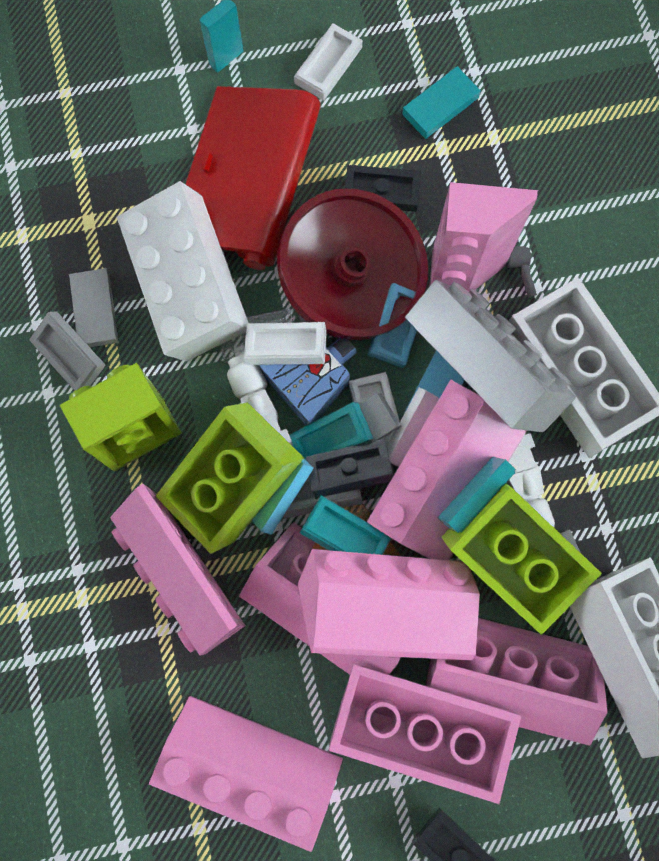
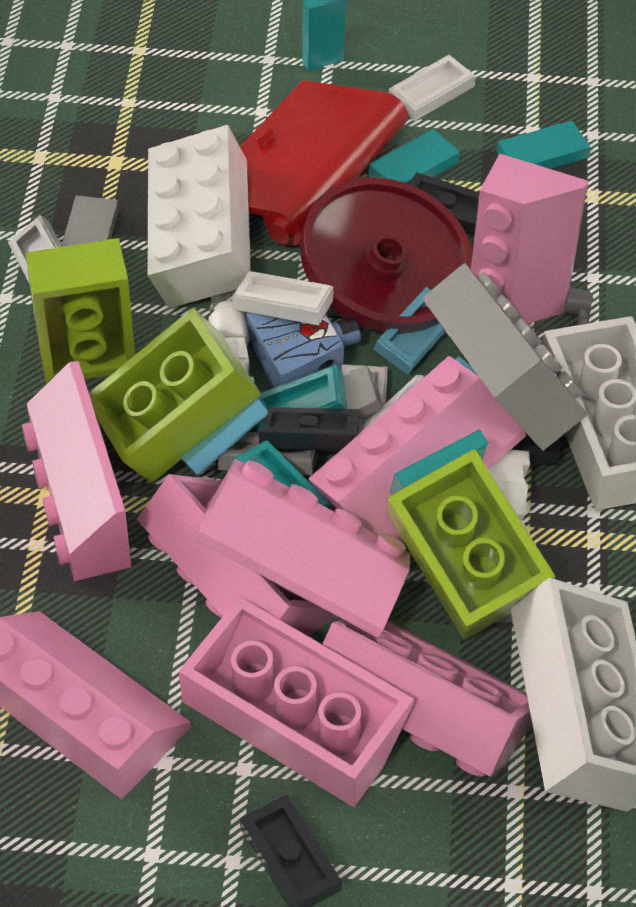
camera: 15 degrees right, 25 degrees down
none -> teal tile [369,129,460,184]

